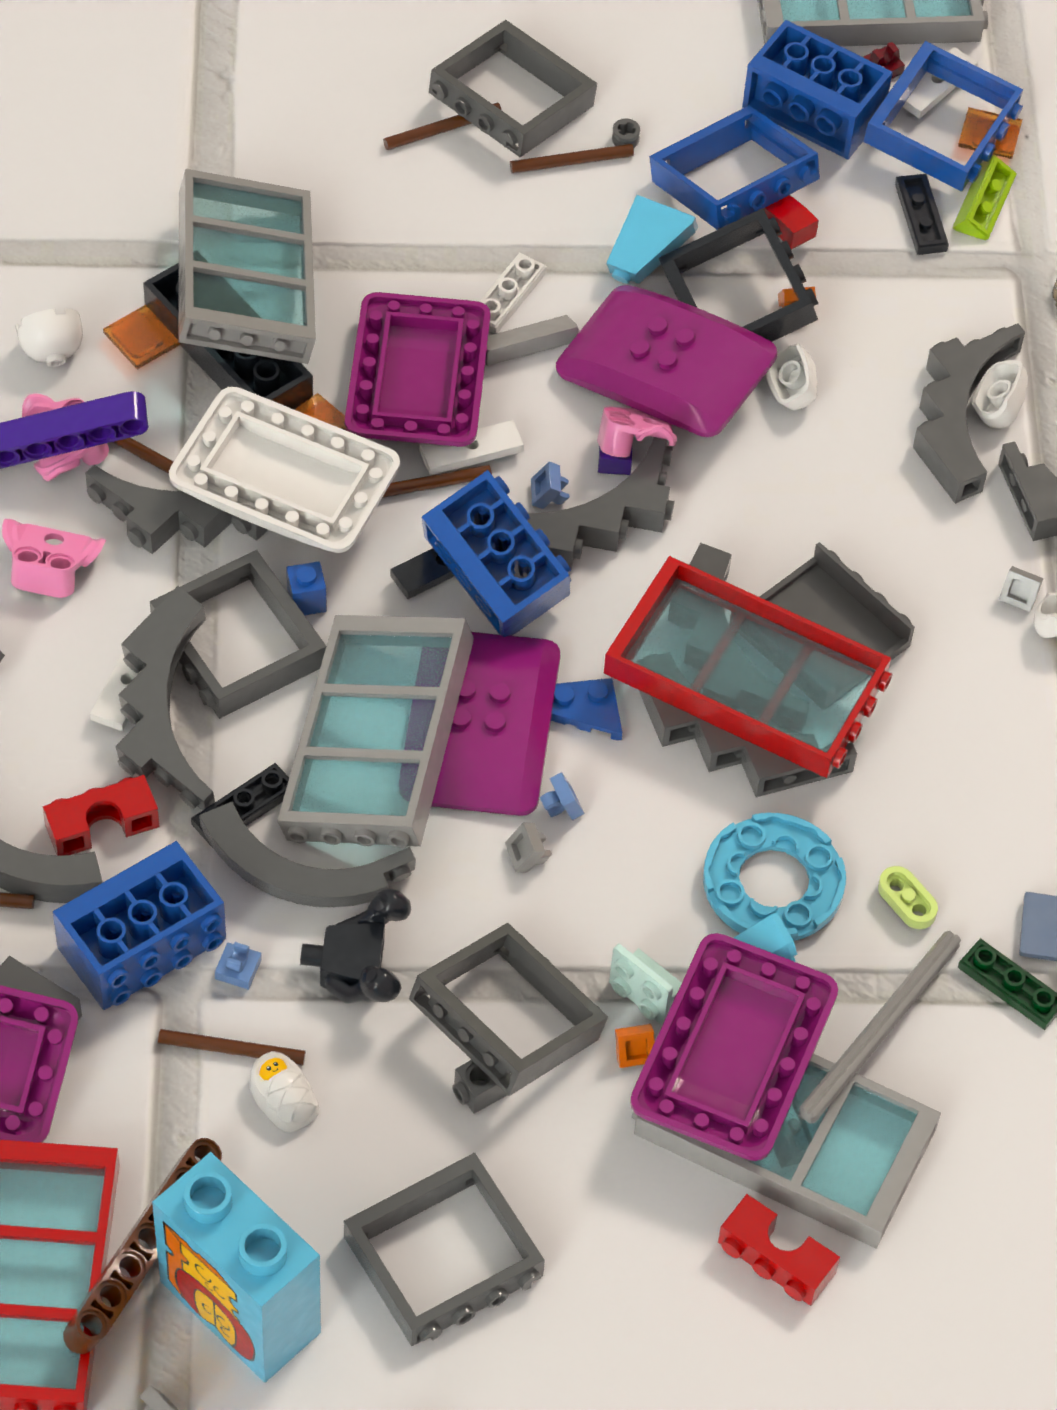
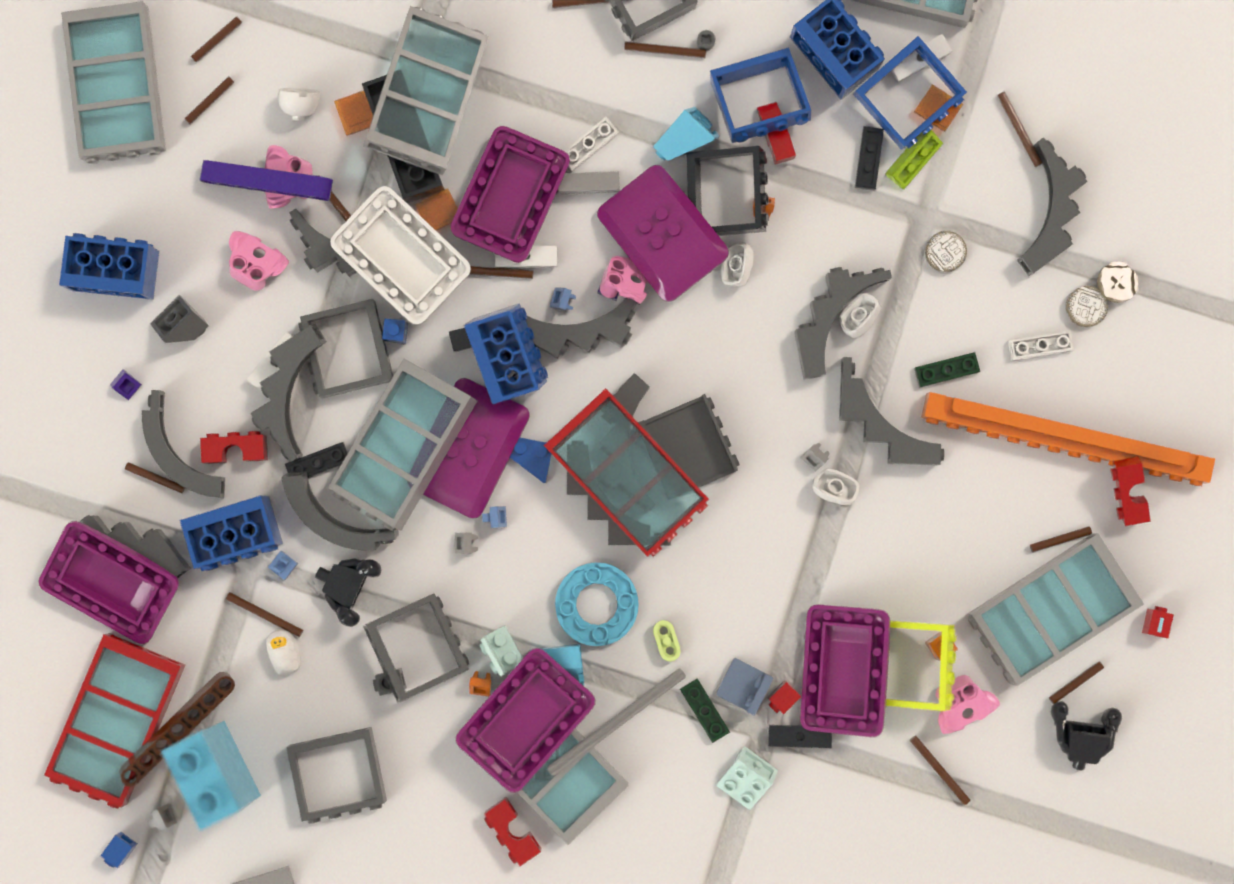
camera: 25 degrees right, 30 degrees up
dark red tile [863,42,905,79] -> none

